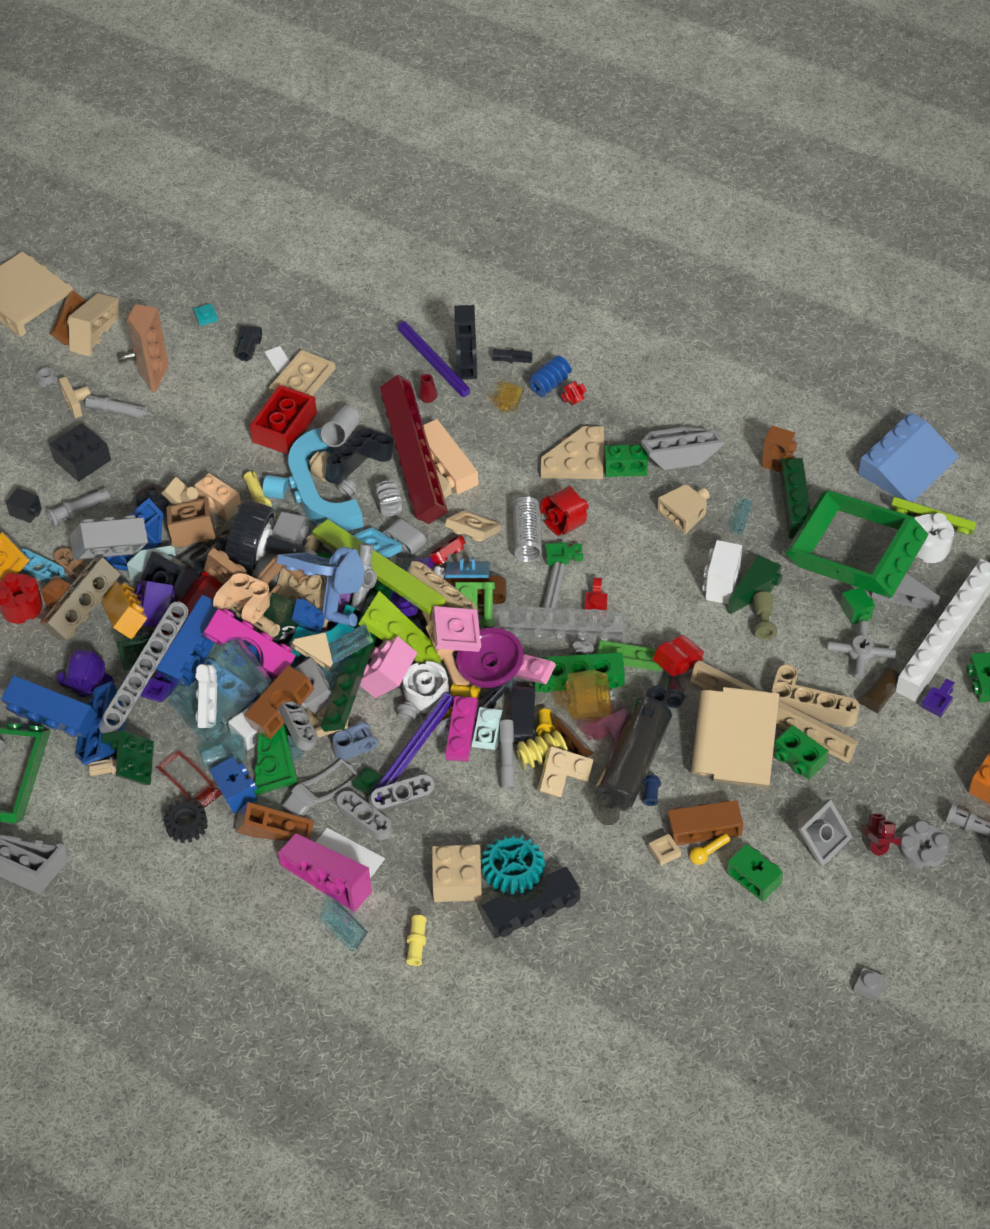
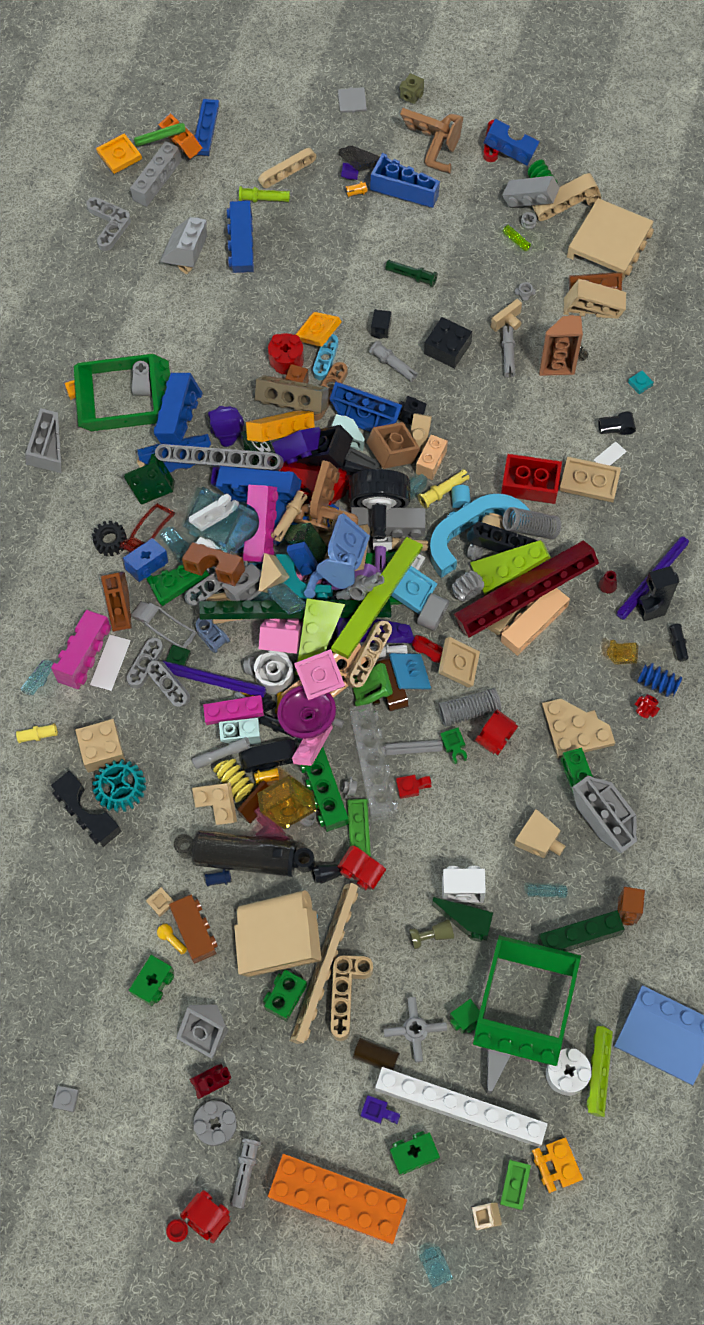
camera: 75 degrees right, 15 degrees up
light grey brick [69,515,148,560] -> none
light nougat piece [213,573,270,624] -> none
none -> lime wing [470,540,551,595]

